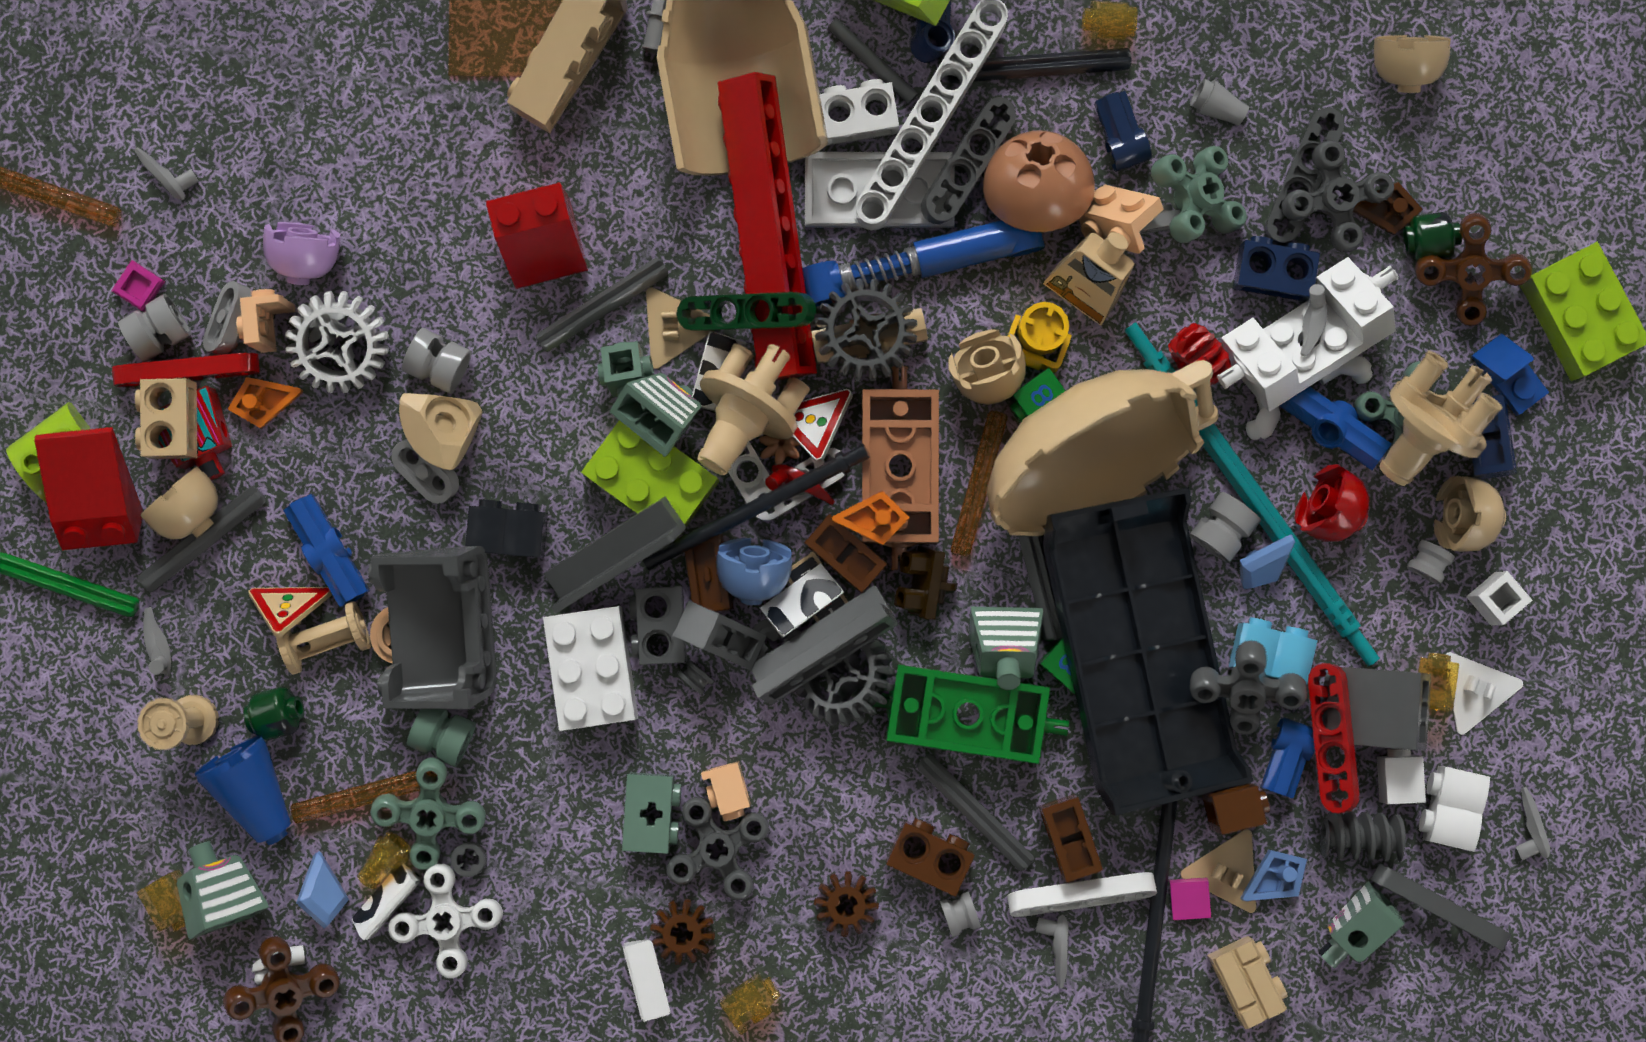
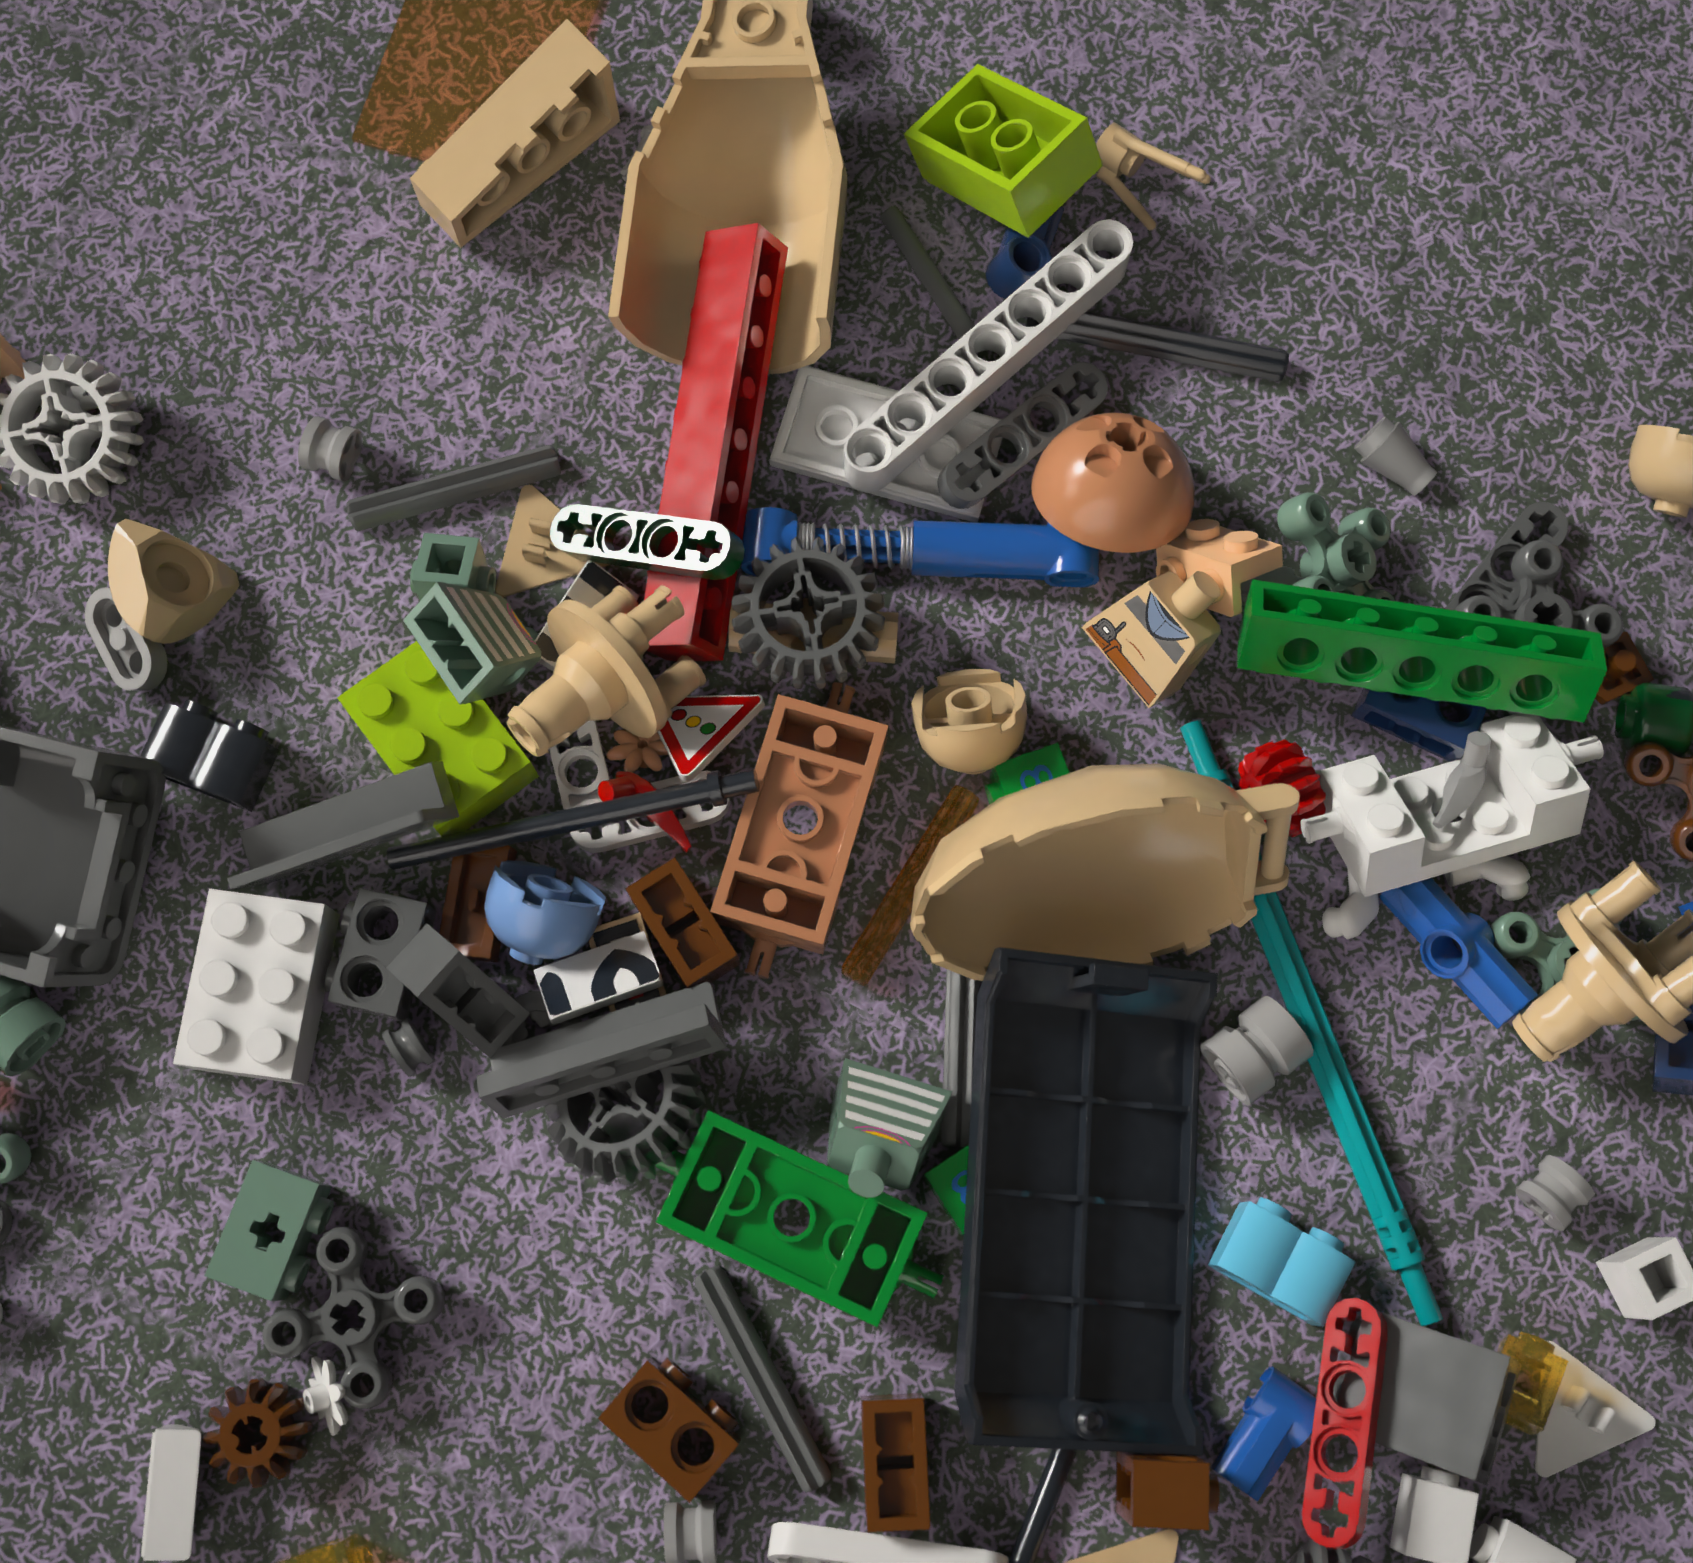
camera: 10 degrees right, 10 degrees down
lavender cylinder [263,222,340,285] -> none
light grey wheel [402,328,472,394] -> none
red slope [485,182,588,289] -> none
light nougat brick [701,761,751,821] -> none
reddish brown gear [814,870,879,937] -> none
white brick [820,79,899,146] -> none
orange piece [832,491,910,545] -> none
dark brown hips [894,546,958,620] -> none
yellow piece [1008,302,1072,373] -> none
clear yellow brick [1082,1,1138,40] -> none
dark blue piece [1094,91,1152,172] -> none
dark grey gear [1190,640,1307,735] -> none
medium blue piece [1240,535,1295,589] -> none
red cylinder [1294,464,1369,542] -> none
tan cylinder [1434,476,1506,552] -> none
none -> light grey wheel [298,416,363,481]
none -> white plant [303,1357,348,1436]
none -> green brick [1237,579,1607,723]

